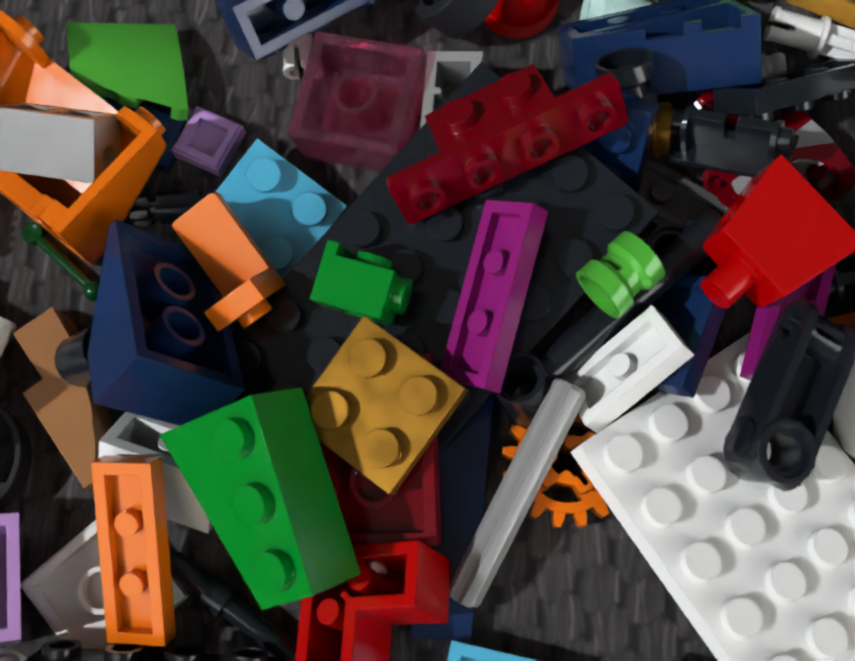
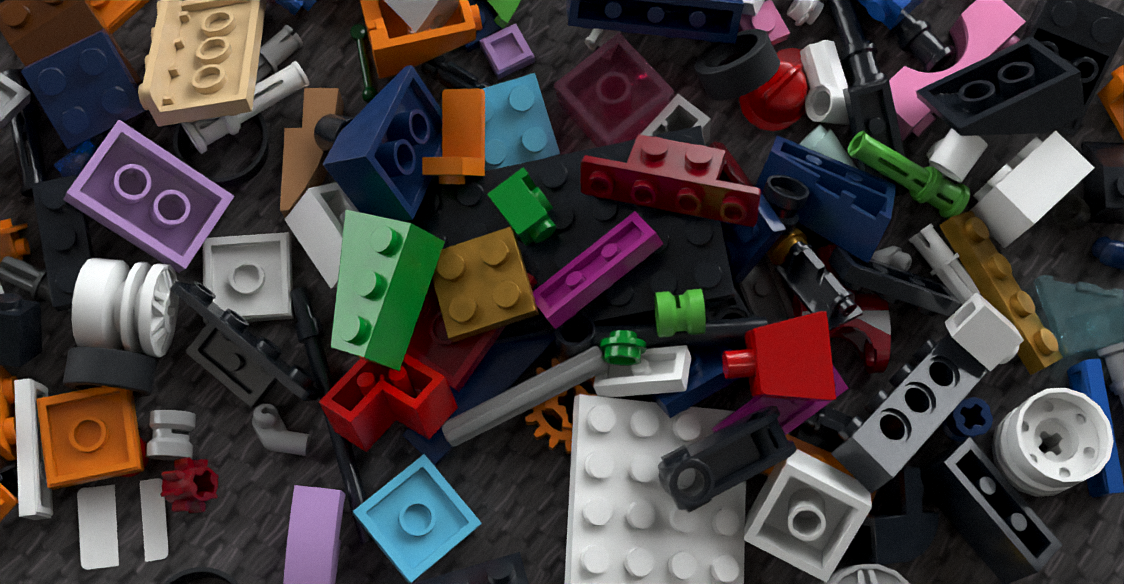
camera: 25 degrees right, 0 degrees up
orange plate [91,455,176,647] -> none
none -> green plate [600,330,646,366]

